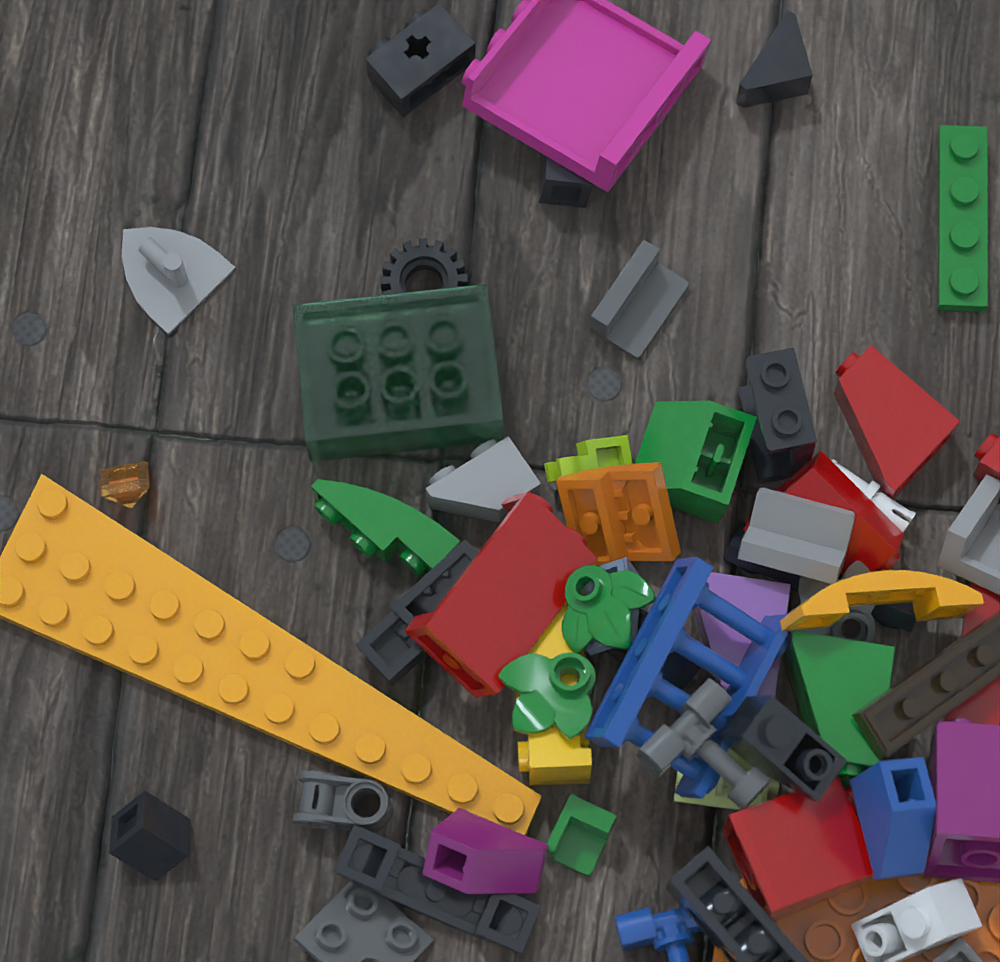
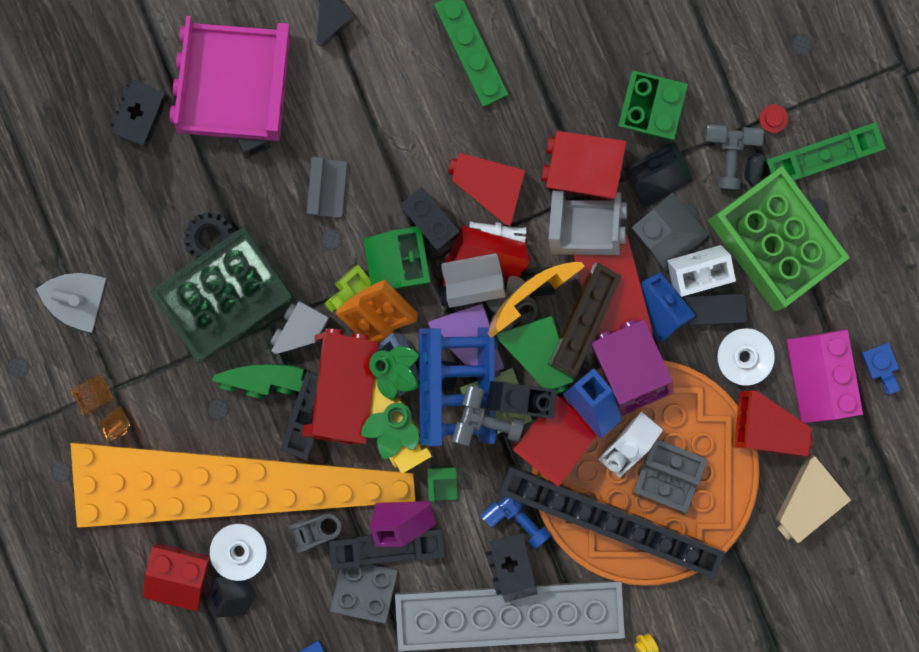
camera: 30 degrees left, 15 degrees up
none -> clear orange slope [70,375,113,415]
none -> red slope [143,543,211,612]
none -> white dish [210,524,267,581]

